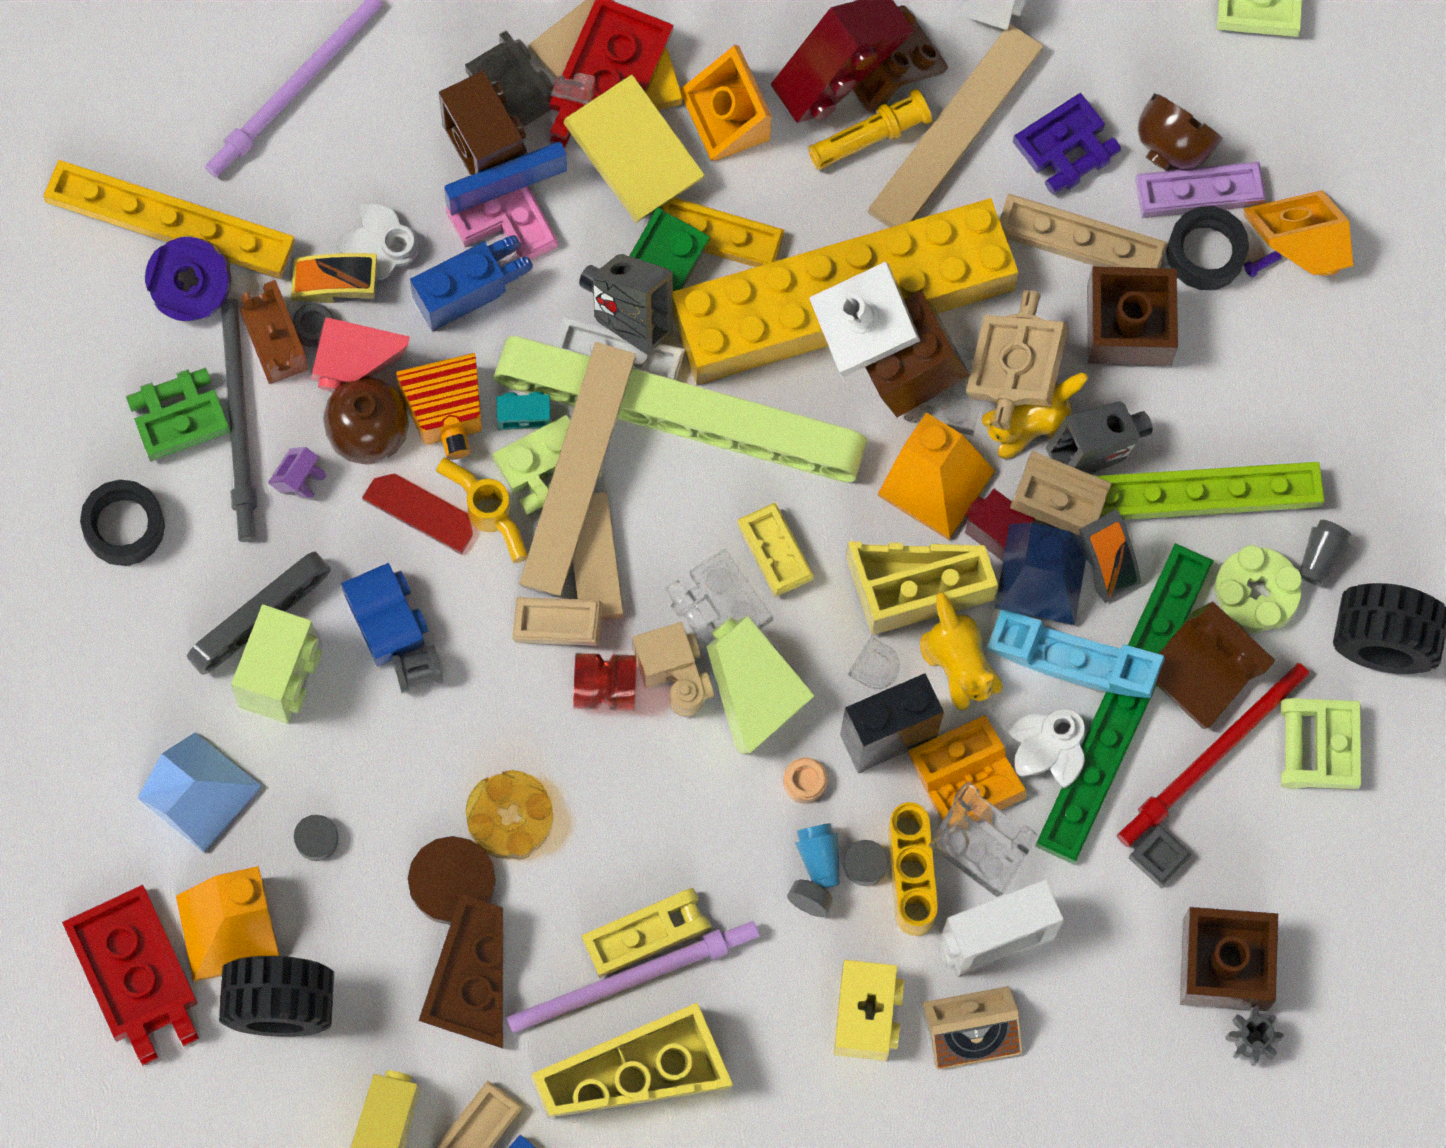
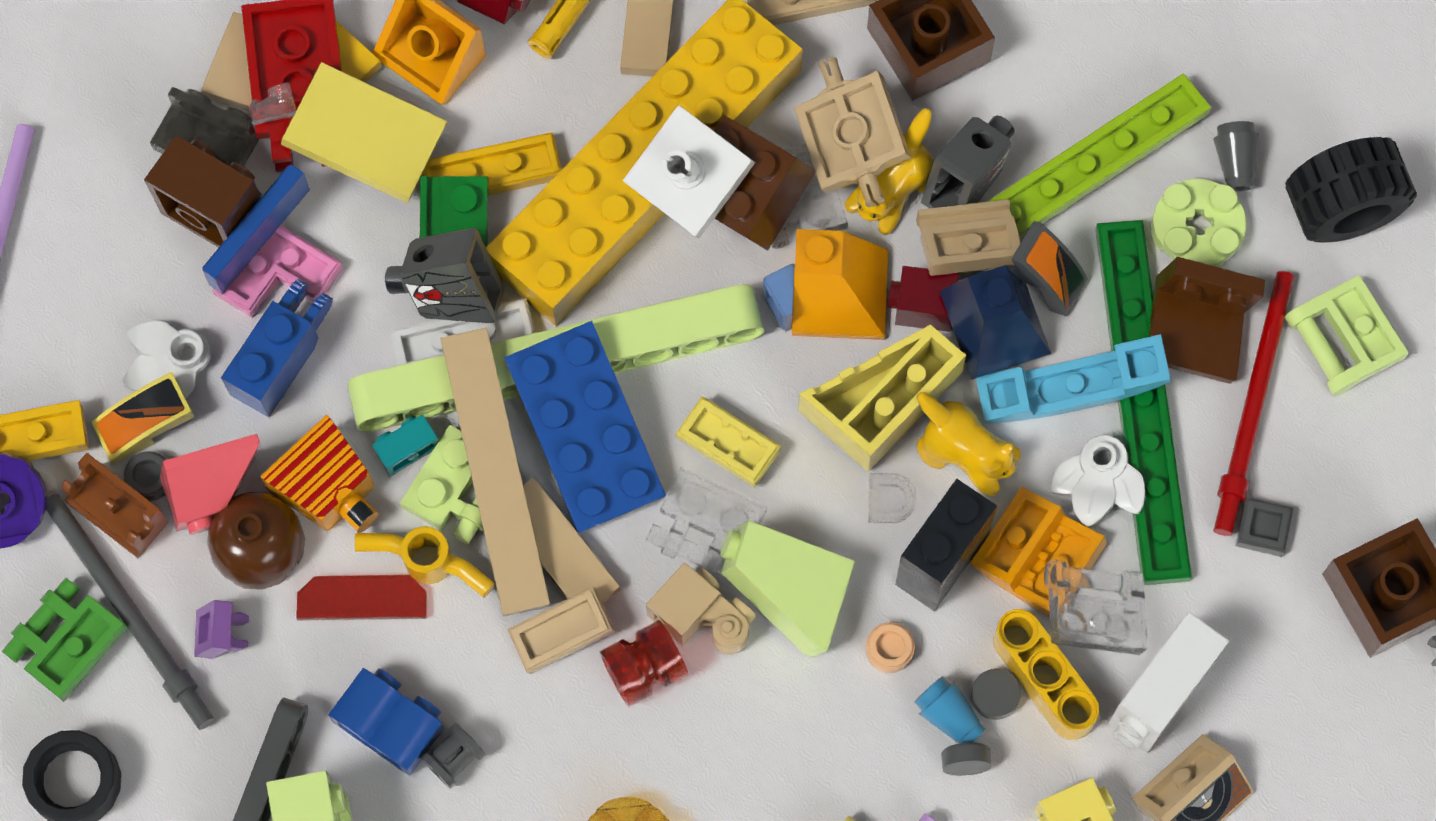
camera: 25 degrees left, 0 degrees up
none -> blue plate [504,321,666,533]
none -> medium blue slope [762,263,795,332]

